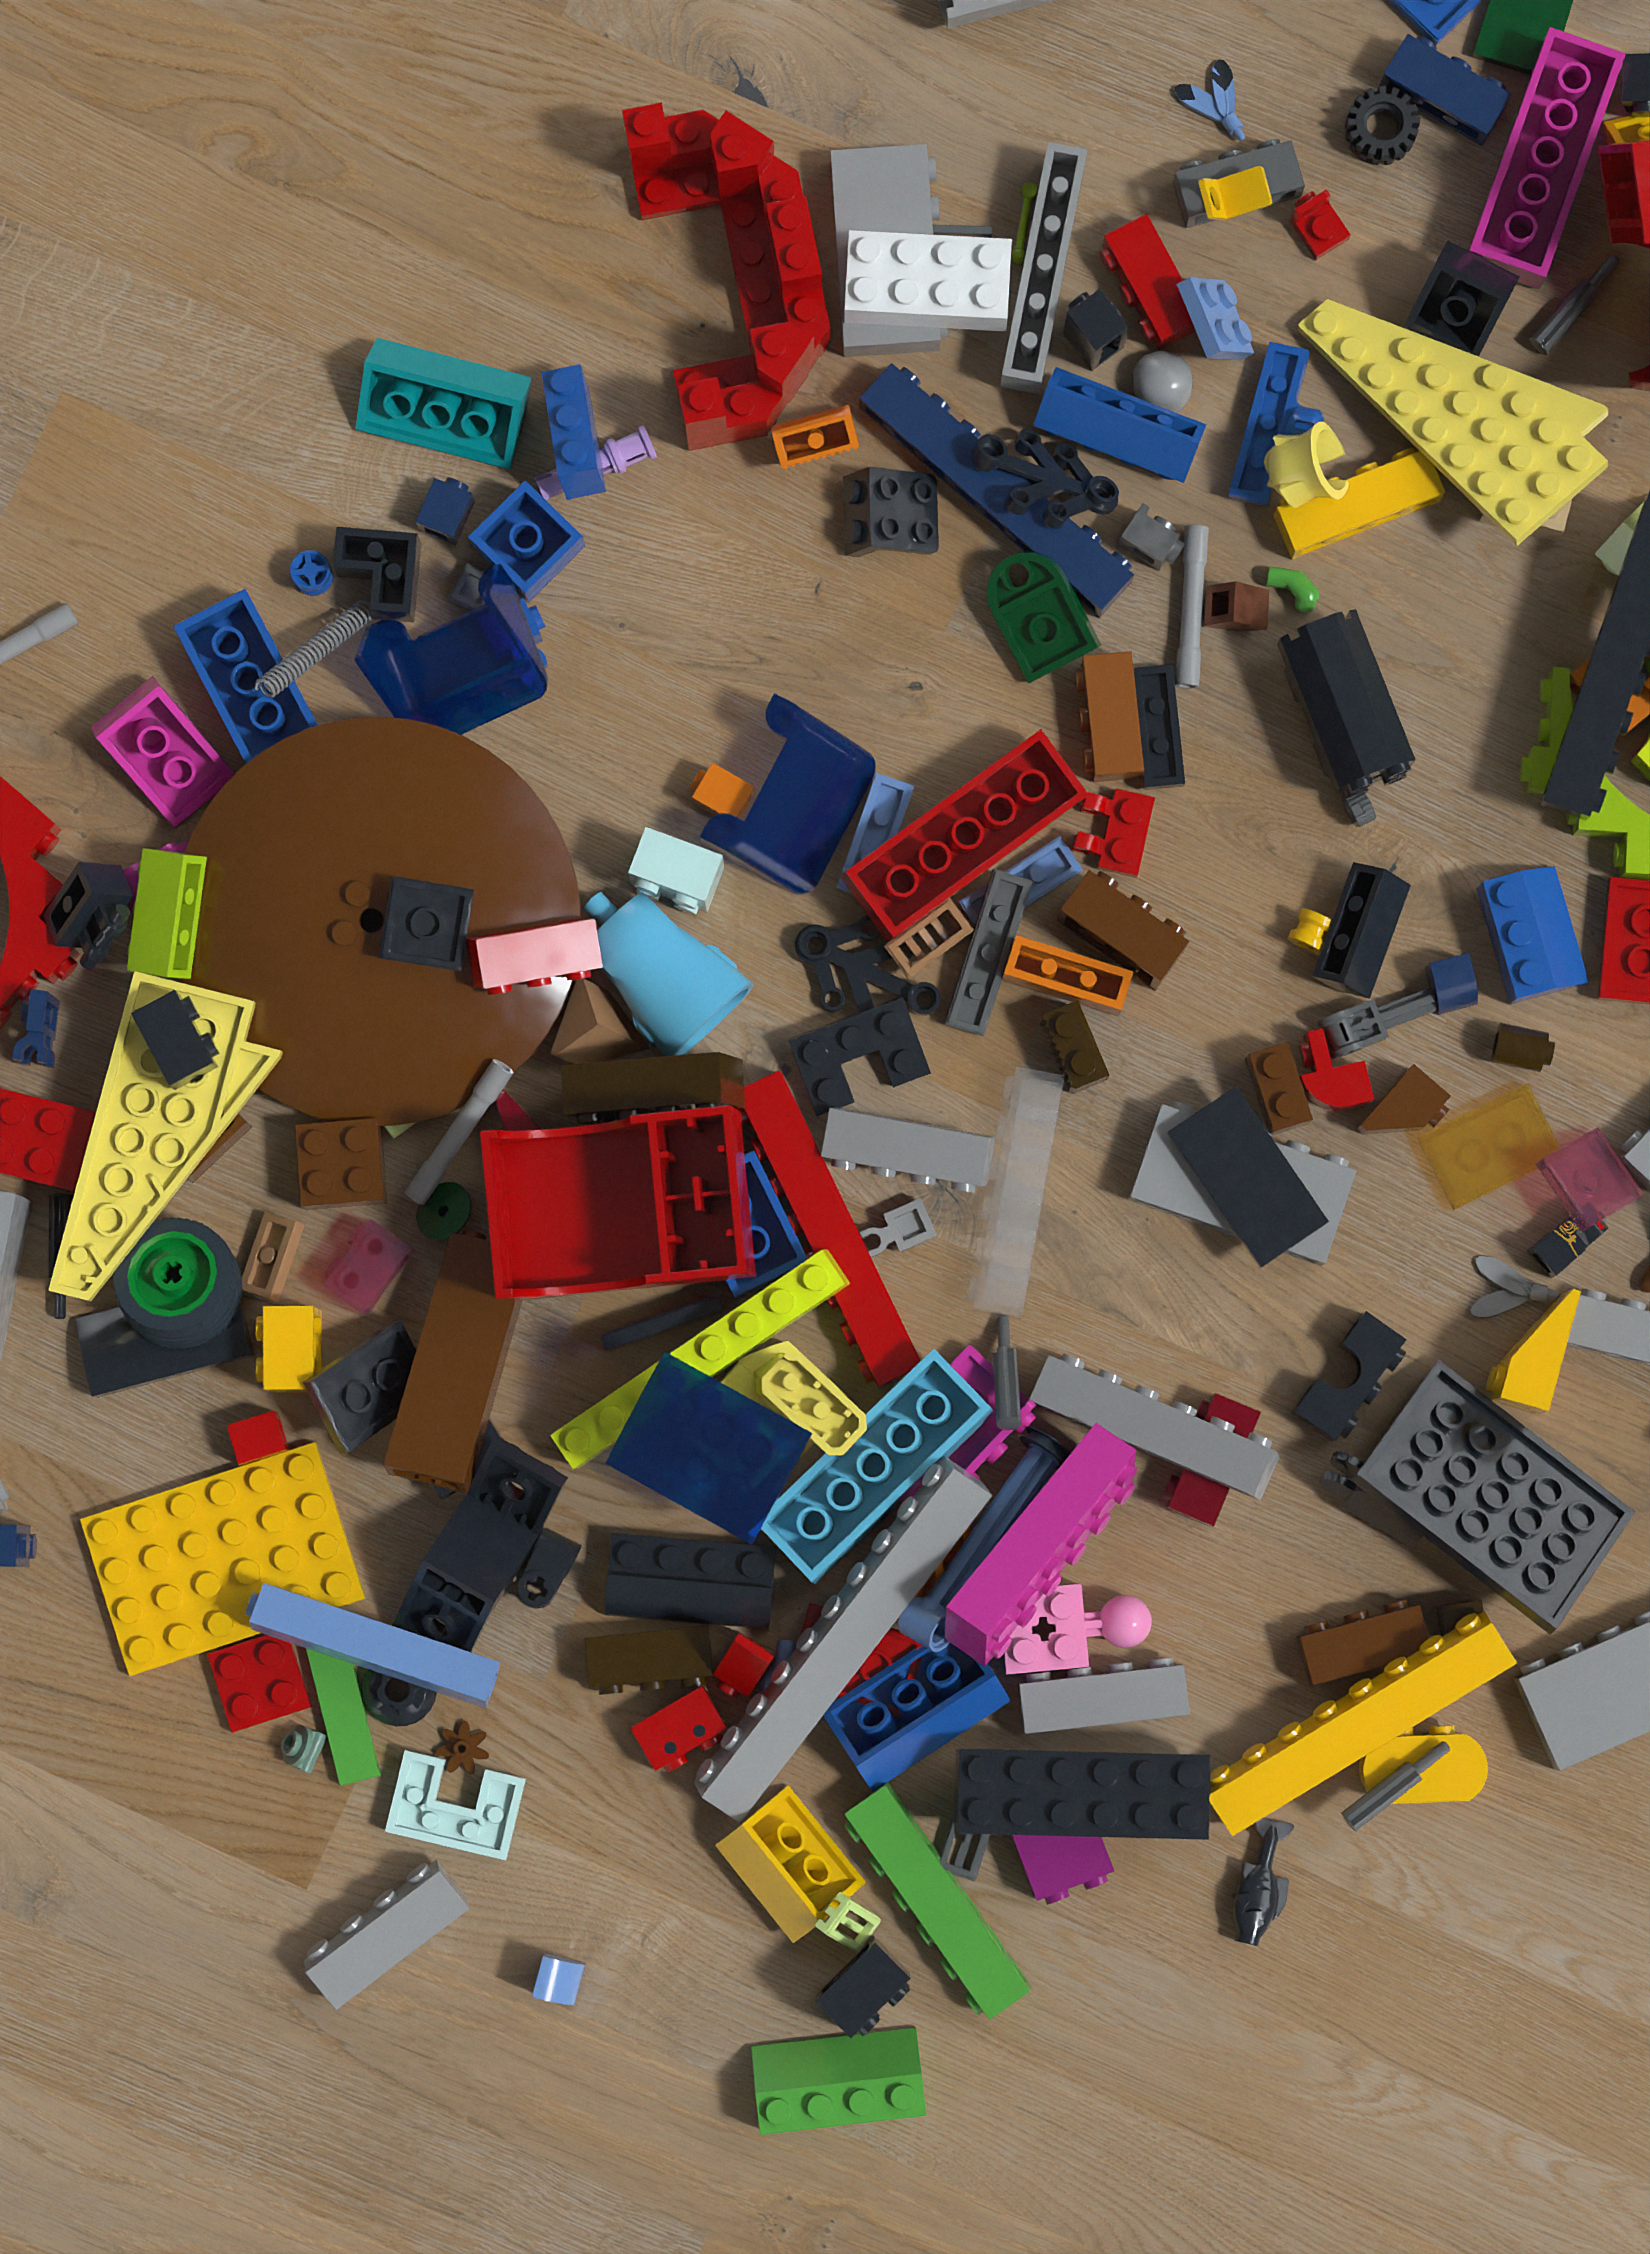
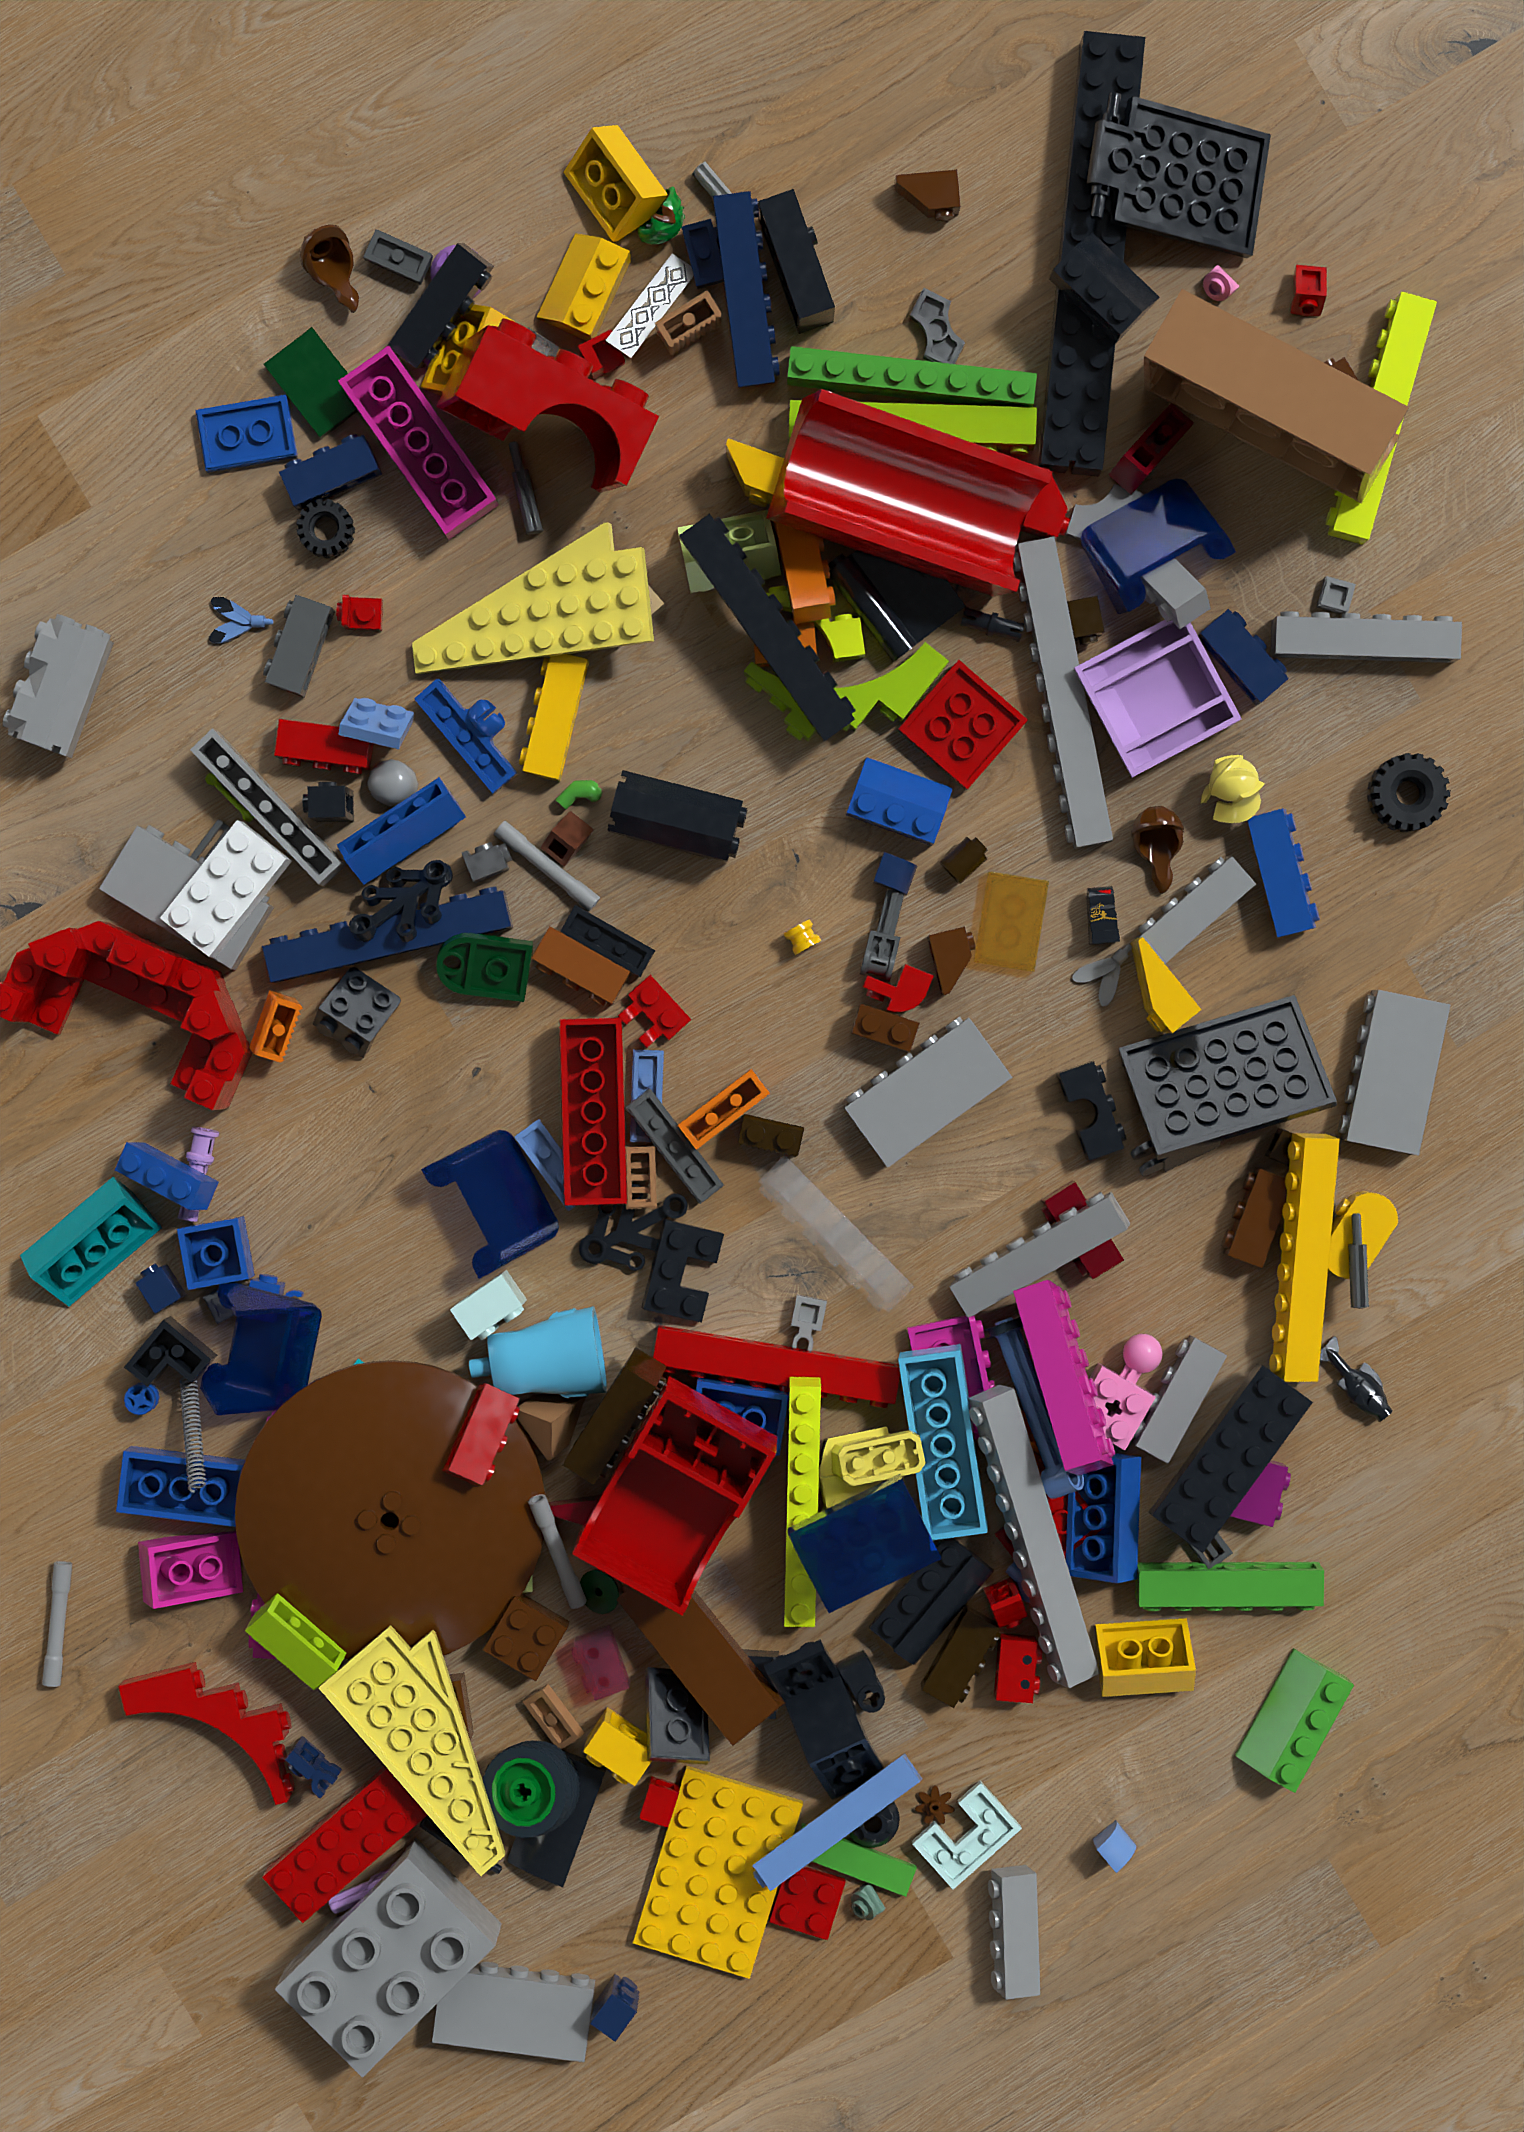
camera: 55 degrees left, 5 degrees up
black brick [43,862,134,970] -> none
black brick [131,990,220,1090] -> none
black tile [378,876,474,971] -> none
black tile [601,1295,723,1352] -> none
orange brick [689,763,755,828] -> none
yellowish green tile [815,1892,881,1953] -> none
black brick [815,1937,911,2038] -> none
light grey brick [821,1107,996,1193] -> none
dark grey axle [992,1316,1021,1430] -> none
reddish brown brick [1057,870,1190,991] -> none
black tile [1167,1086,1329,1268] -> none
yellow bracket [1198,166,1272,221] -> none
light yellow helmet [1264,422,1349,508] -> none
black brick [1312,862,1411,999] -> none
dark grey axle [1341,792,1376,827] -> none
black brick [1404,240,1520,357] -> none
clear pink tile [1536,1127,1644,1233] -> none

